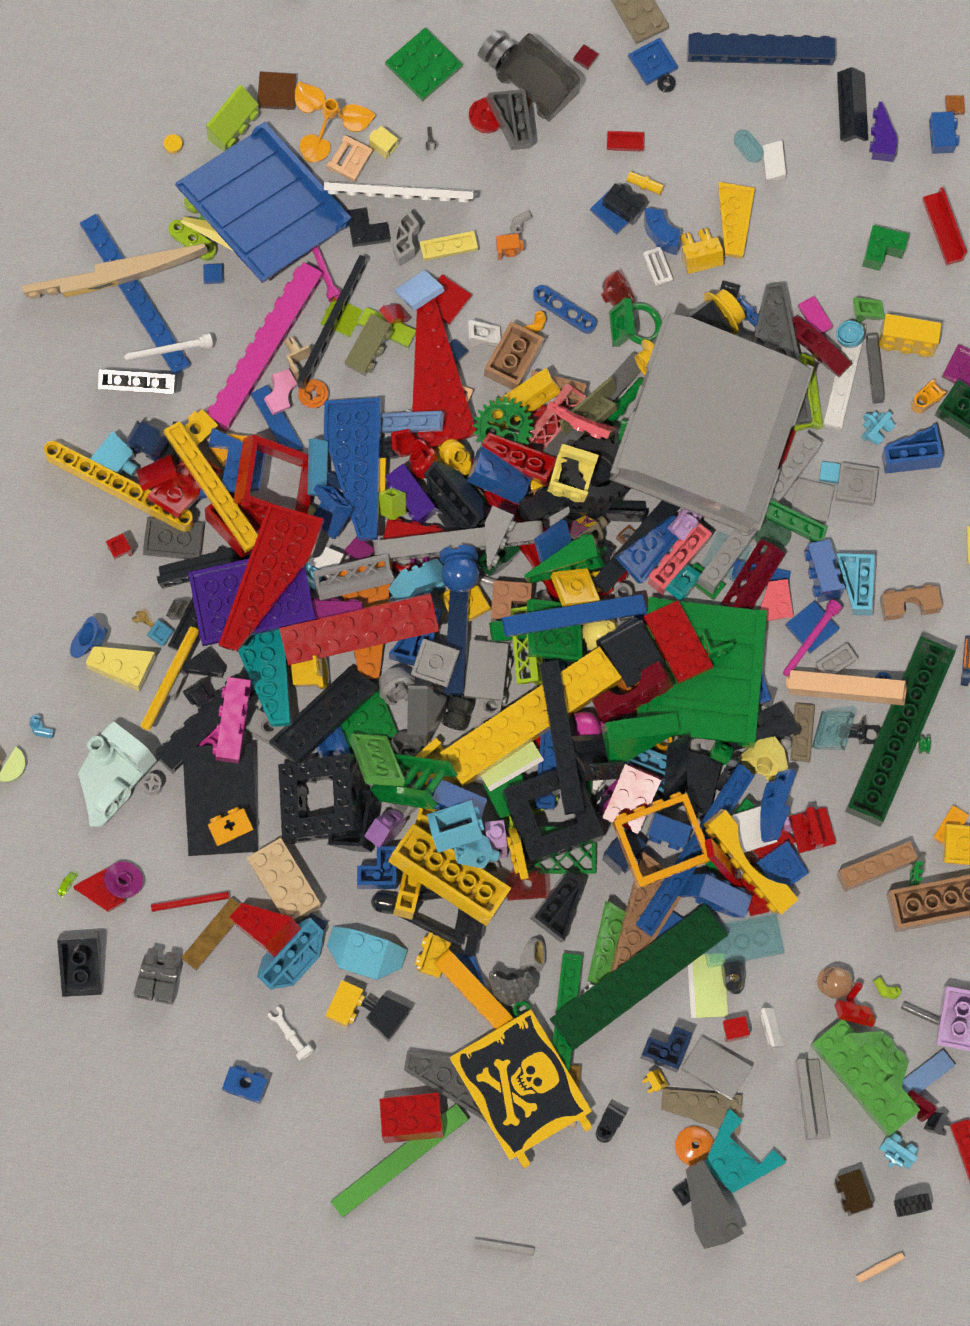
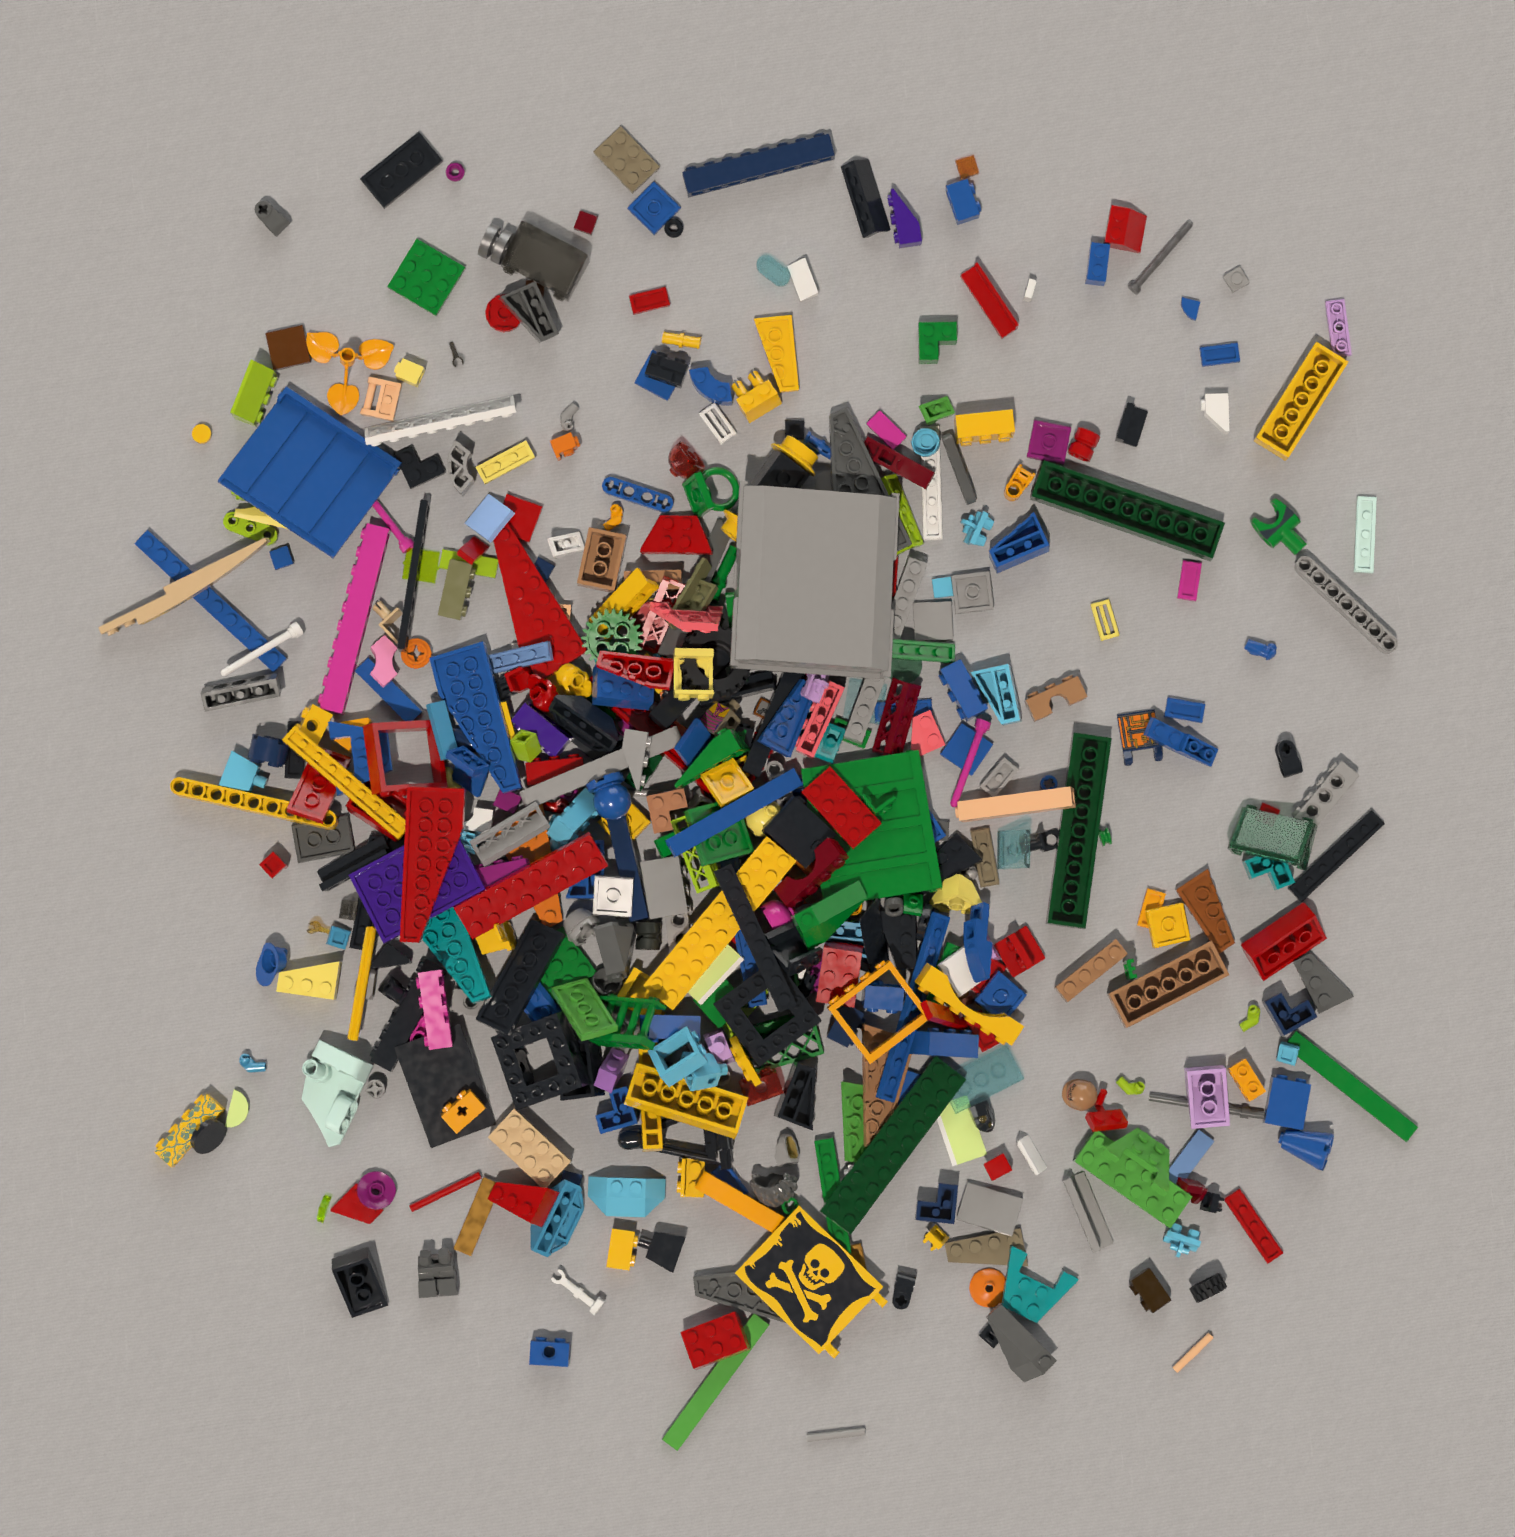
camera: 10 degrees left, 10 degrees up
red tile [136,454,177,491] -> none
none -> red wing [640,515,713,555]
none -> dark grey tile [884,897,903,917]

